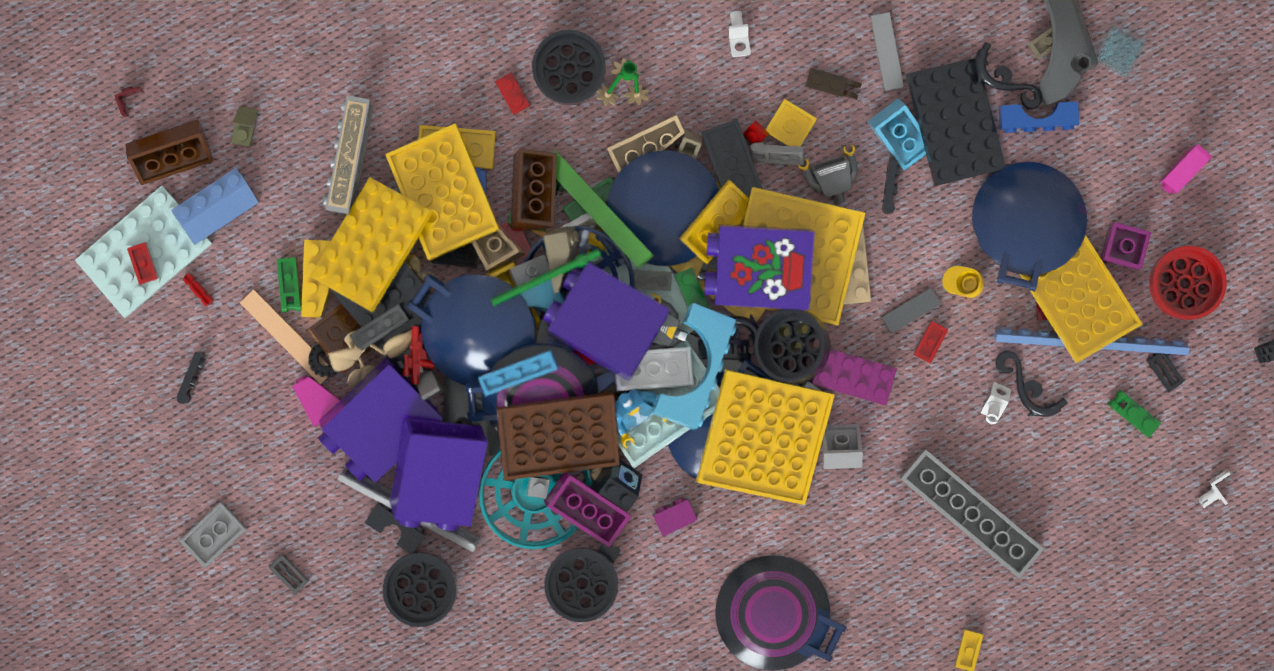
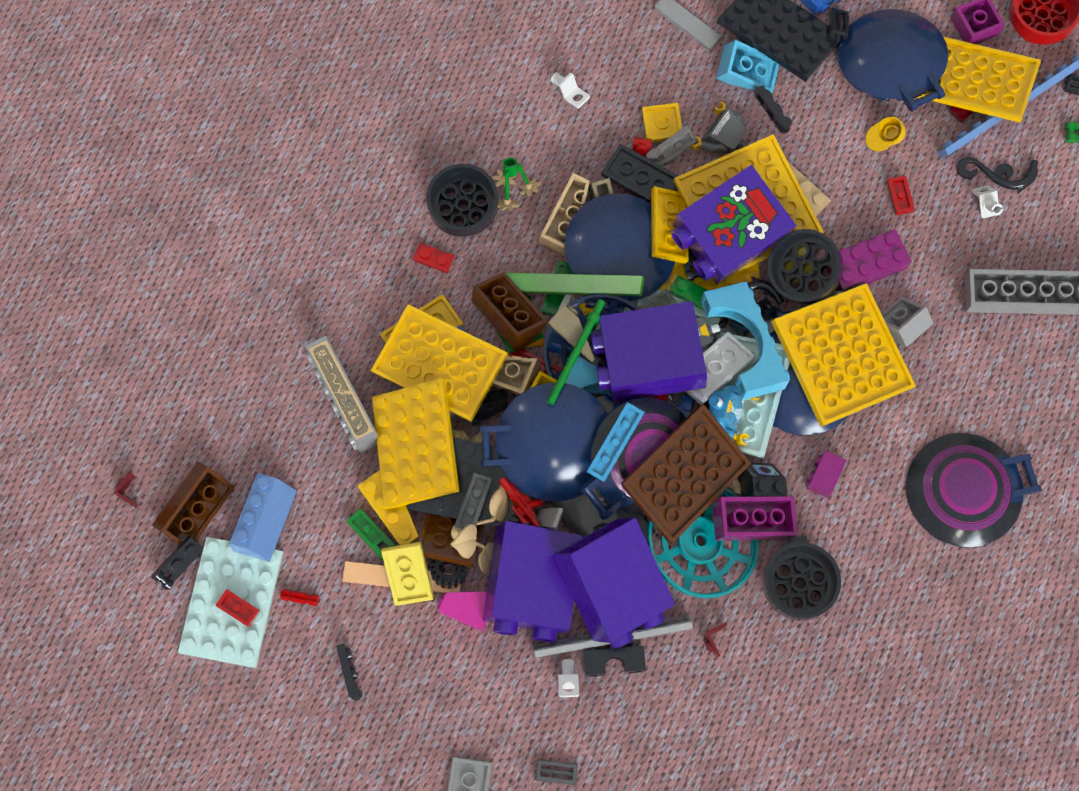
camera: 35 degrees left, 15 degrees down
olive slope [231,106,259,147] -> none
black wheel [382,551,458,627] -> none
light grey plate [508,255,550,287] -> none
light grey plate [526,476,550,499] -> none
dark brown hinge [805,68,862,100] -> none
dark grey tile [881,288,941,334] -> none
none -> black plate [151,536,204,590]
none -> light yellow tile [381,542,434,606]
none -> white bracket [558,659,579,697]
none -> dark red bracket [704,623,727,659]
none -> black tile [829,7,849,40]

